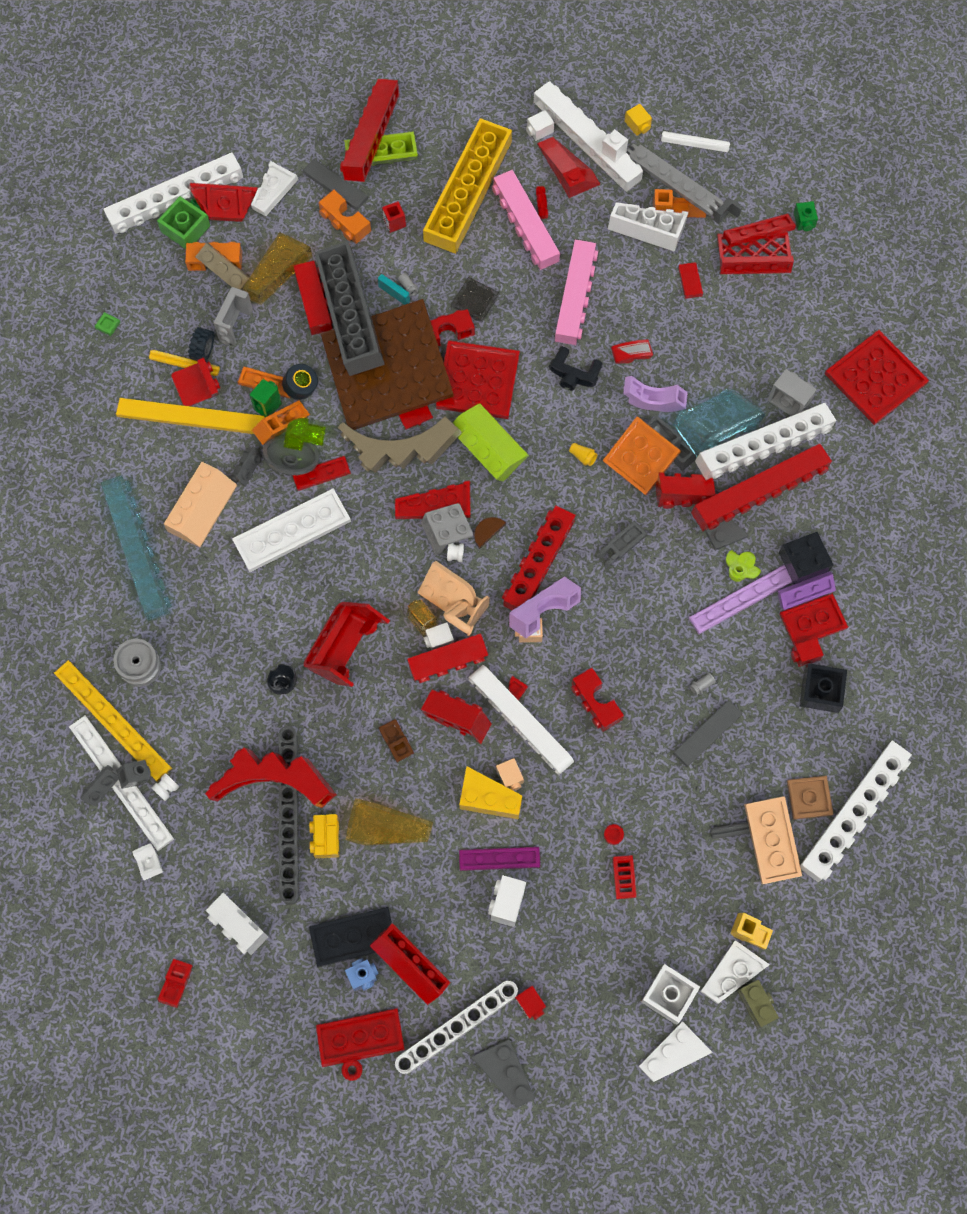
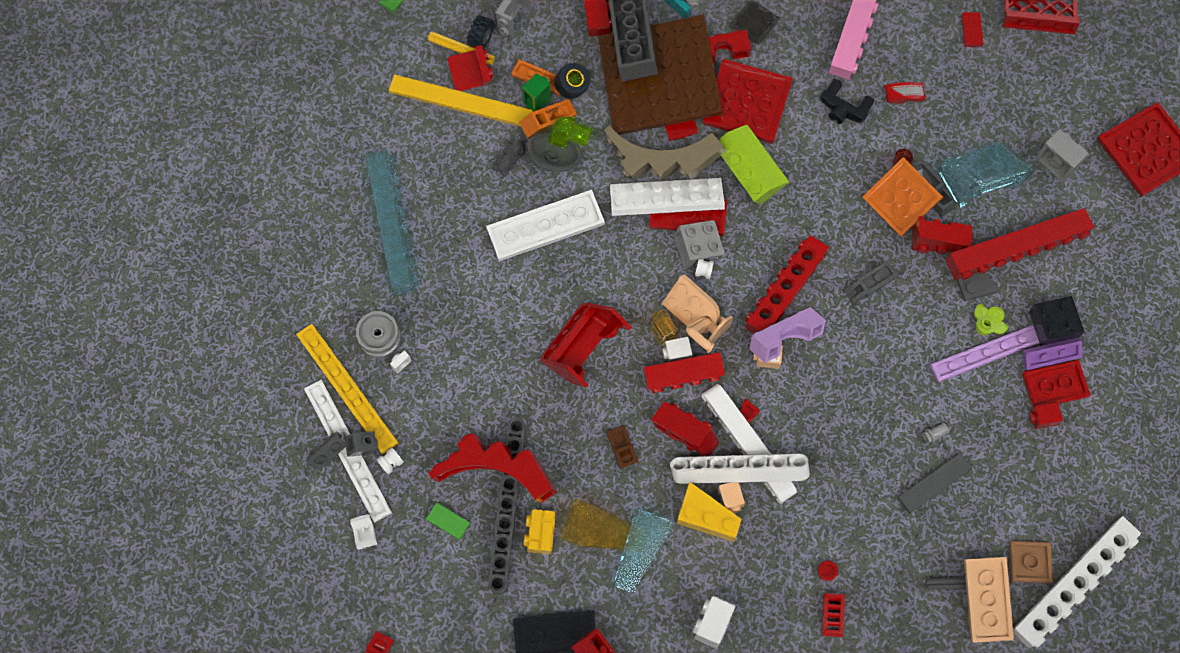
camera: 10 degrees right, 0 degrees up
light nougat slope [164,462,237,547] -> none
white wedge [206,893,268,955] -> none
black hair [267,664,297,695] -> none
red tile [292,456,351,491] -> none
magenta tile [459,847,540,871] -> none
reddish brown tile [474,517,506,549] -> none
yellow cone [569,443,598,466] -> none
red arch [571,668,624,732] -> none
lavender arch [624,376,688,412] -> none
white brick [695,403,836,480] -> none
black brick [799,663,847,713] -> none
none -> white plate [390,351,411,374]
none -> bright green tile [426,503,470,541]
none -> white plate [610,178,725,216]
none -> clear light blue wing [613,509,675,593]
none -> white beam [670,454,810,484]
none -> clear red wheel [892,148,913,166]

